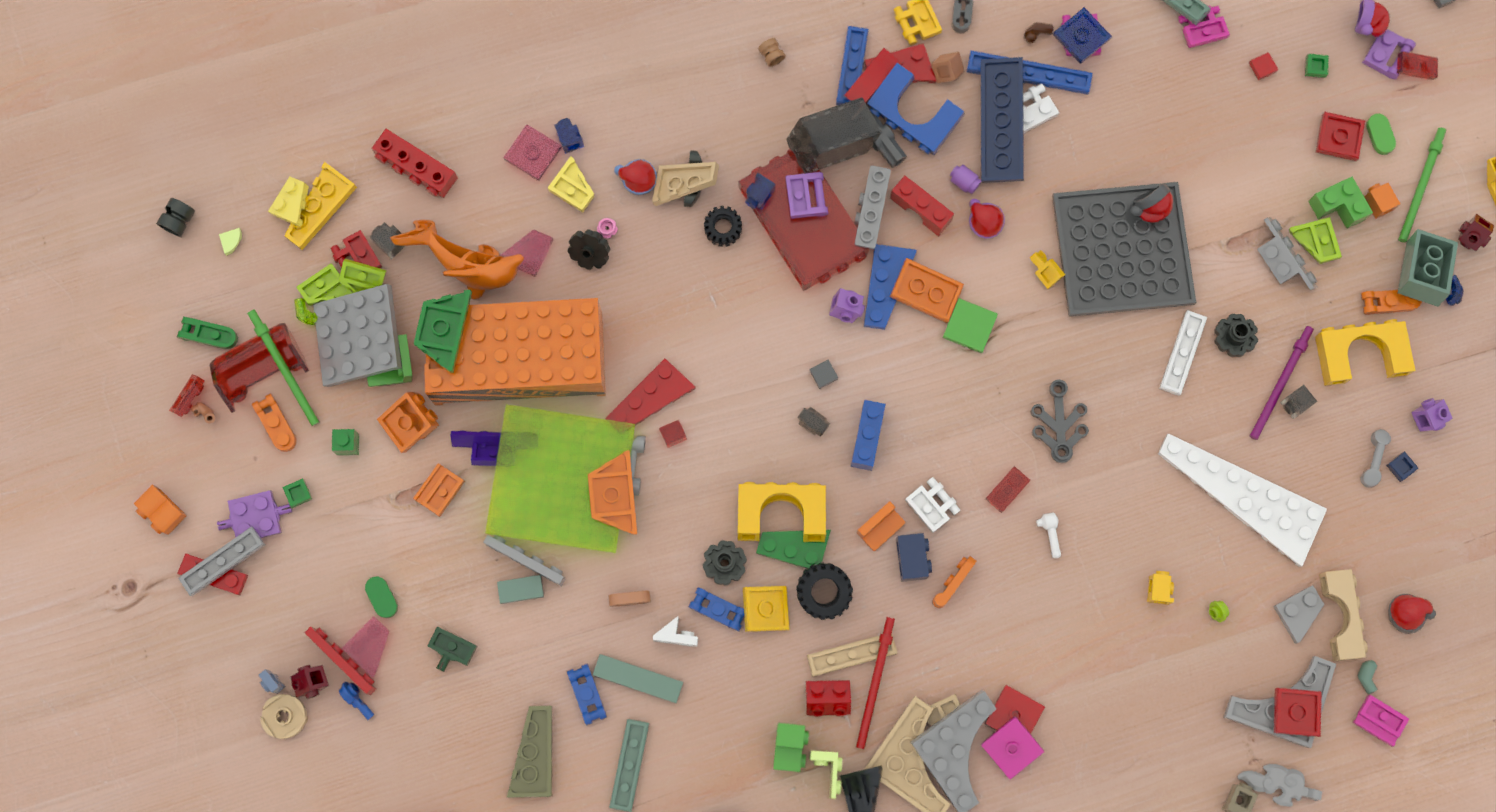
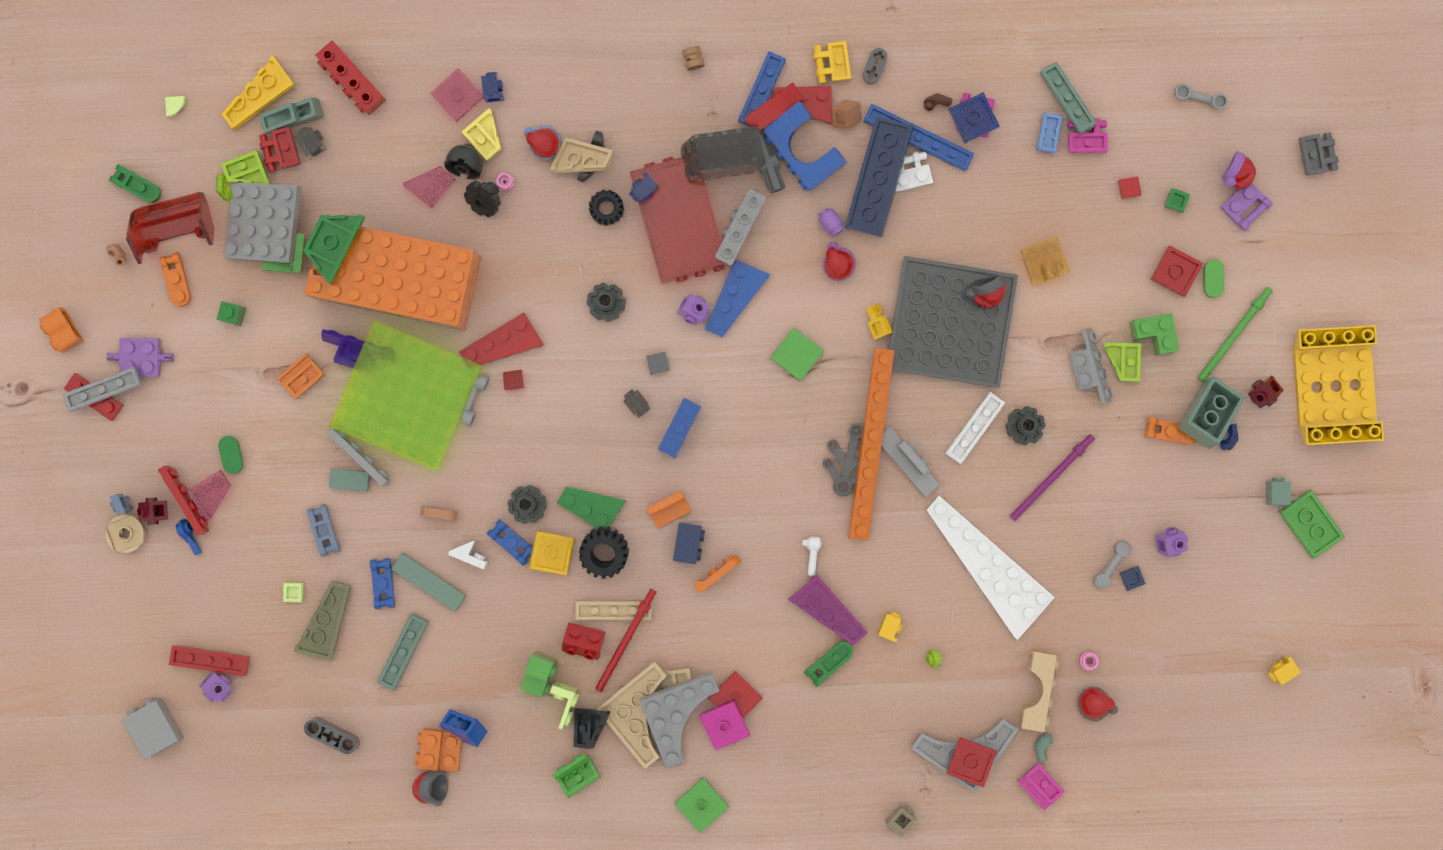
camera: 20 degrees right, 10 degrees up
pearl dark grey wheel [156,198,195,237] -> none
clear red plate [169,374,205,417] -> none
bright green bar [247,309,319,426] -> none
light yellow wing [268,177,309,227] -> none
green plate [283,478,312,508] -> none
lime wing [339,259,387,293] -> none
orange plate [377,392,439,453] -> none
orange animal [390,220,524,299] -> none
dark green plate [427,626,478,672] -> none
orange wing [587,450,637,535] -> none
yellow arch [738,482,826,542] -> none
medium lavender plate [785,172,829,219] -> none
red arch [890,175,954,237] -> none
orange tile [890,258,964,323] -> none
white plate [905,477,961,533] -> none
clear red plate [985,466,1031,513] -> none
light grey piece [1238,764,1322,807] -> none
light grey wing [1273,585,1324,644] -> none
clear smoke brick [1280,385,1318,419] -> none
yellow arch [1315,319,1416,386] -> none
orange brick [1364,183,1401,219] -> none
clear red plate [1397,51,1438,80] -> none
none -> sand green slope [259,97,324,134]
none -> yellowish green tile [283,582,304,602]
none -> sand blue plate [307,504,341,557]
none -> pearl dark grey cylinder [444,144,483,179]
none -> pearl dark grey plant [587,283,626,322]
none -> magenta wing [788,574,867,645]
none -> green plate [804,641,853,687]
none -> orange plate [848,348,894,541]
none -> light grey bracket [882,427,939,496]
none -> clear yellow plate [1020,237,1070,286]
none -> medium blue plate [1036,112,1063,154]
none -> bright pink plate [1079,651,1099,671]

